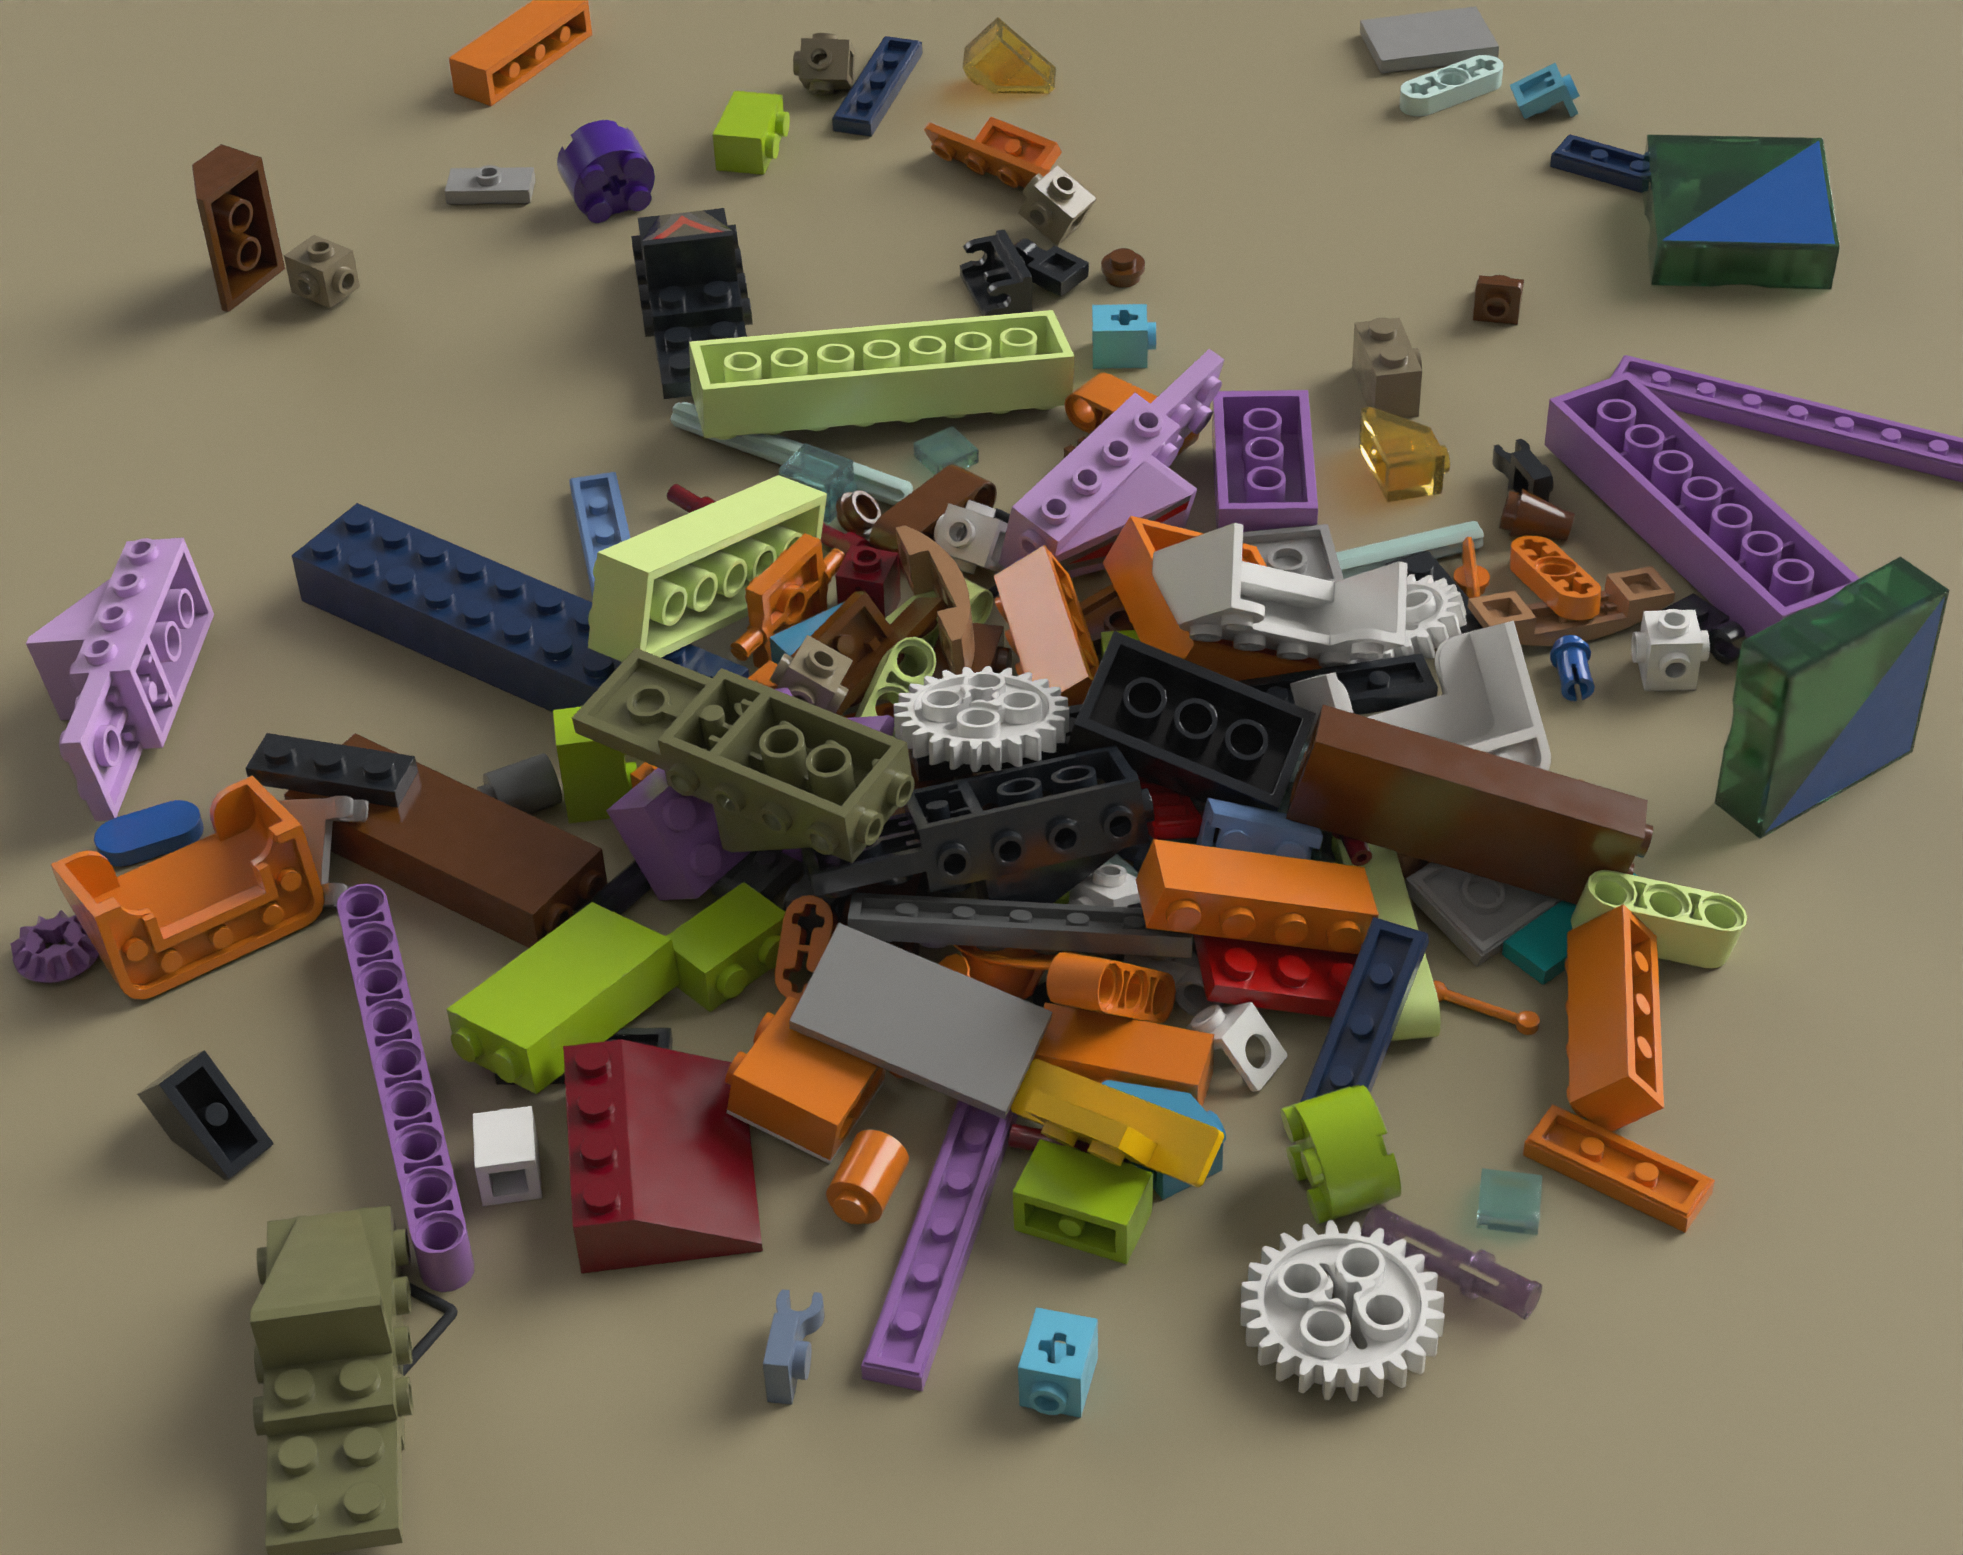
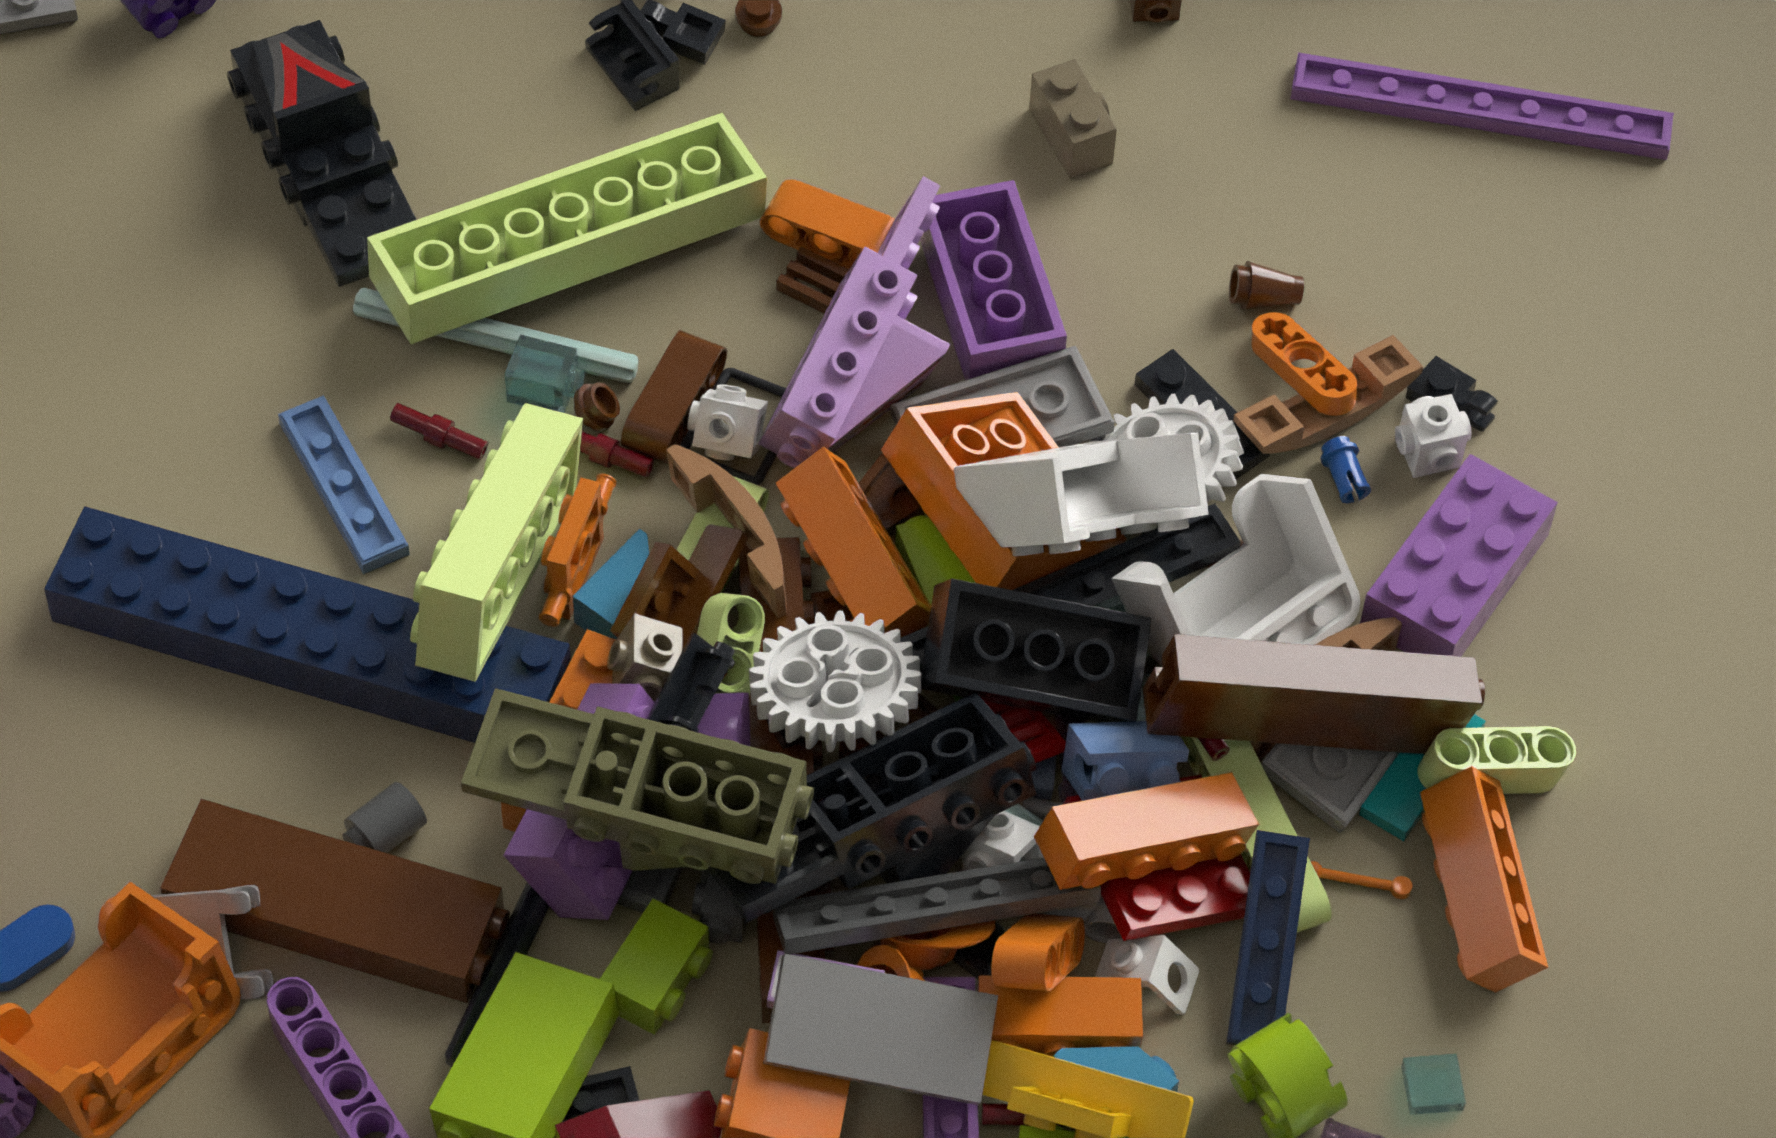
camera: 20 degrees left, 15 degrees up
black plate [245,733,418,808] -> none
lime brick [553,707,637,824] -> none
orange beam [775,895,838,1001] -> none
dark red brick [835,545,901,618] -> none
clear light blue tile [913,426,979,475] -> none
medium azure brick [1092,304,1156,369] -> none
light aqua axle [1336,521,1484,579] -> none
clear yellow slope [1359,407,1450,502] -> none
orange piece [1453,537,1490,598] -> none
black plate [1492,439,1554,502] -> none
orange tile [1523,1104,1715,1233] -> none
medium lavender brick [1544,372,1867,663] -> none
clear green tile [1714,556,1950,839] -> none
none -> black hinge [647,633,735,733]
none -> medium lavender brick [1360,454,1558,657]

